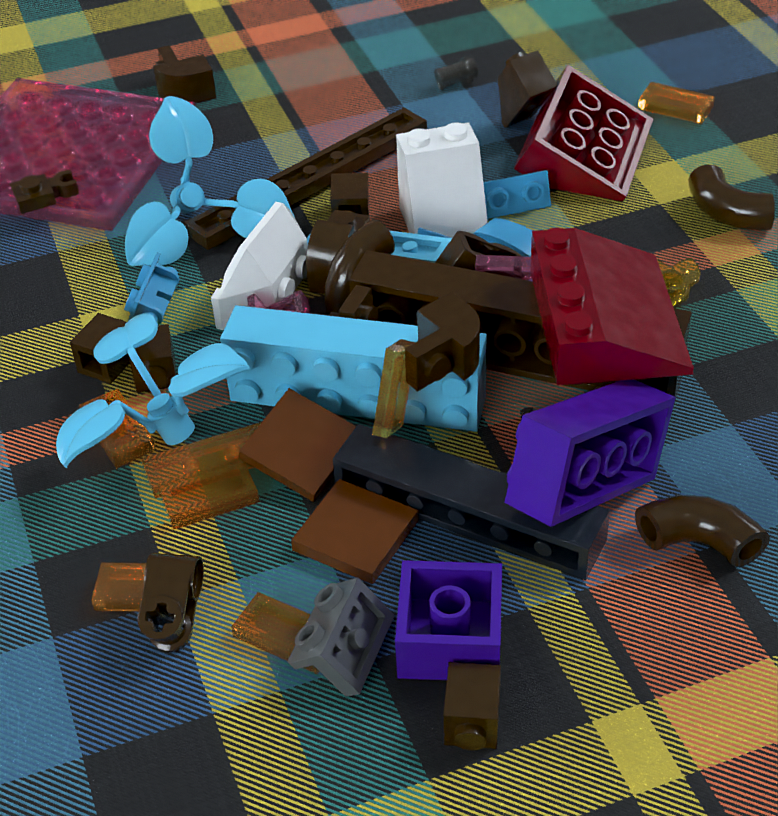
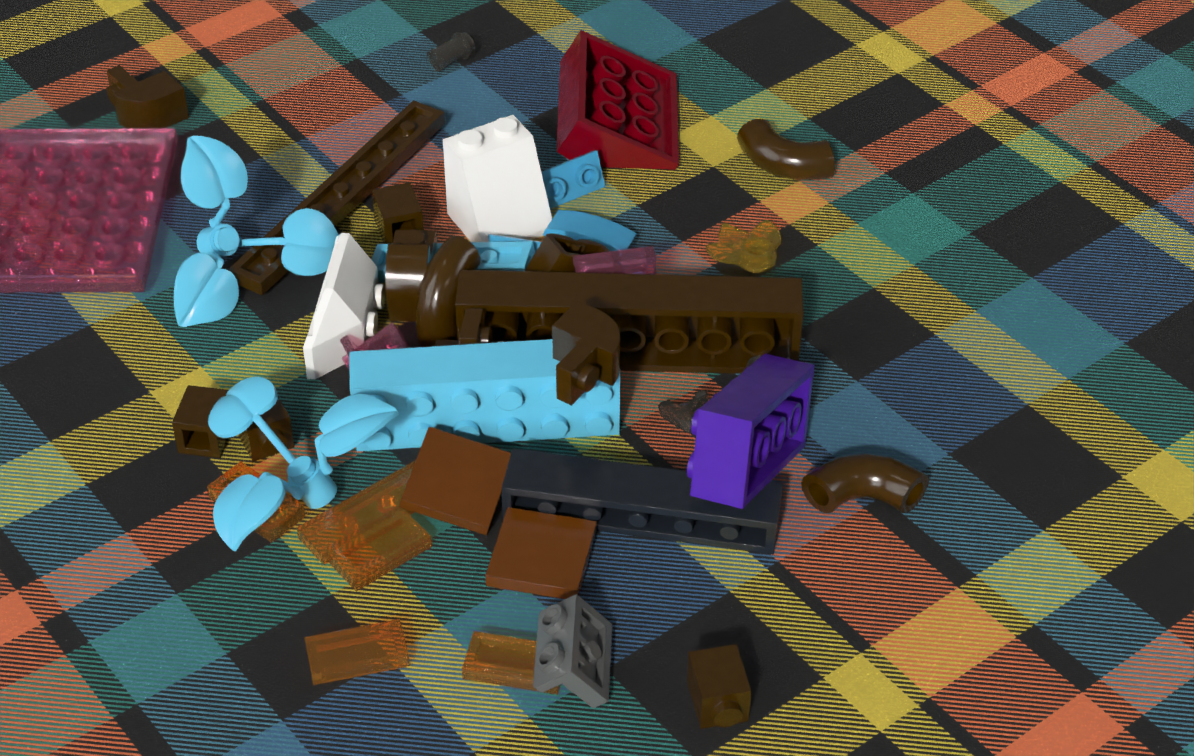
camera: 20 degrees left, 0 degrees up
dark brown plate [9,170,80,214] -> none
dark azure hinge [124,252,180,325] -> none
dark brown piece [138,553,204,652] -> none
clear orange tile [372,339,415,438] -> none
dark purple brick [395,560,502,680] -> none
dark brown slope [498,50,558,128] -> none
dark red slope [530,227,694,385] -> none
clear orange tile [638,82,715,124] -> none

